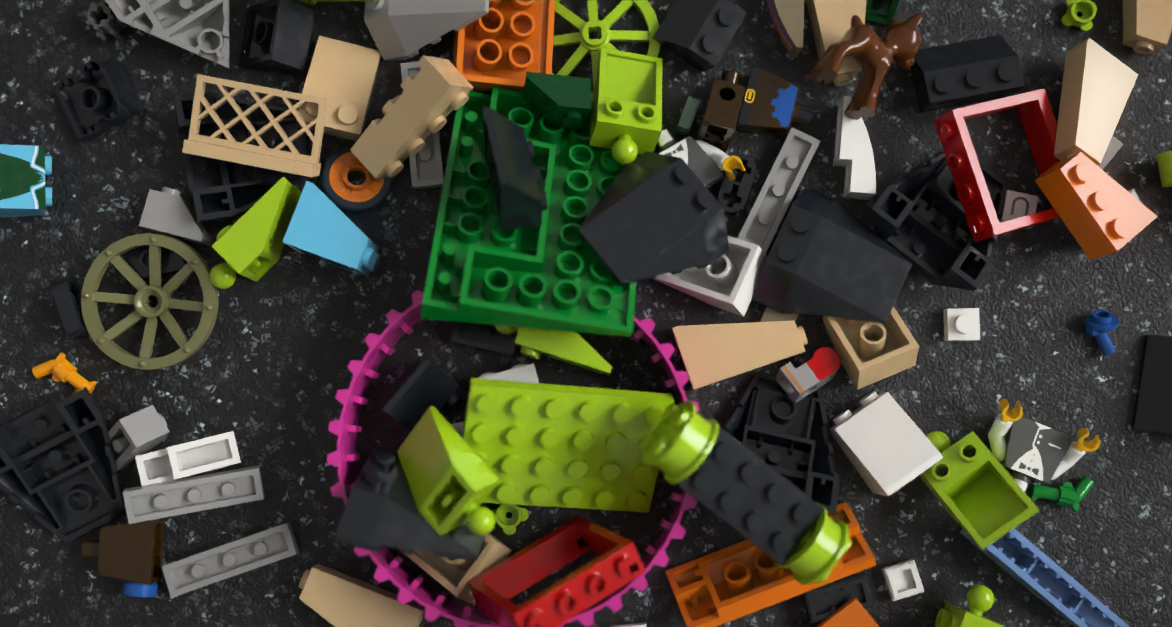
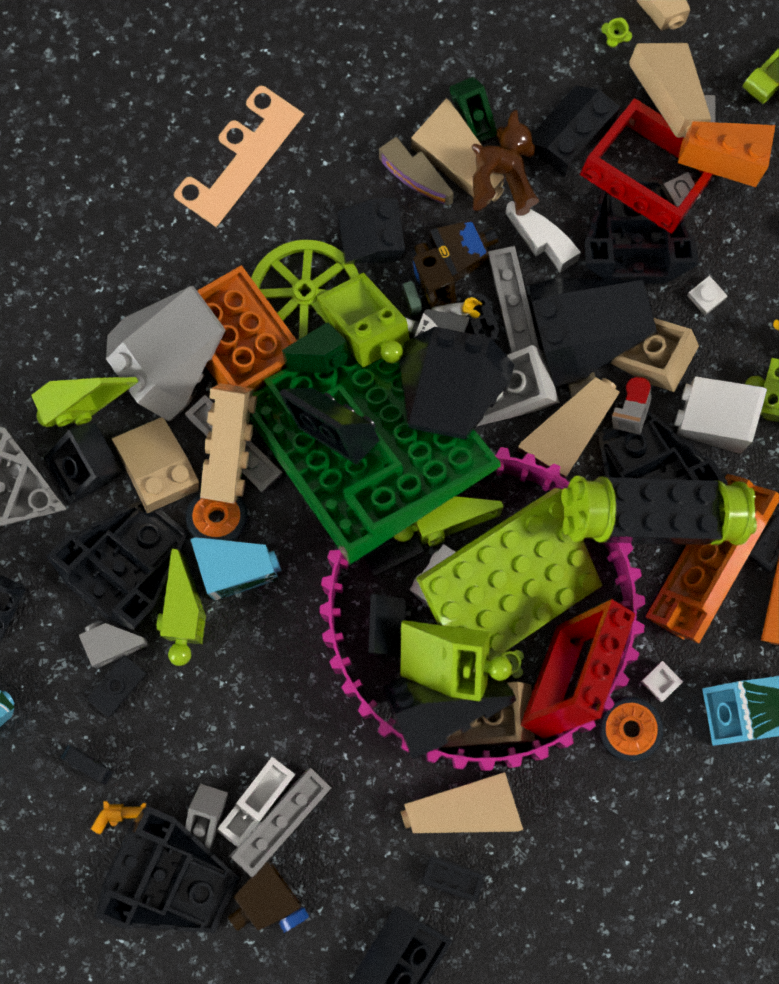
camera: 35 degrees left, 5 degrees down
olive wheel [81,233,219,370] -> none
light grey plate [161,522,299,598] -> none
tan fence [182,74,329,177] -> none

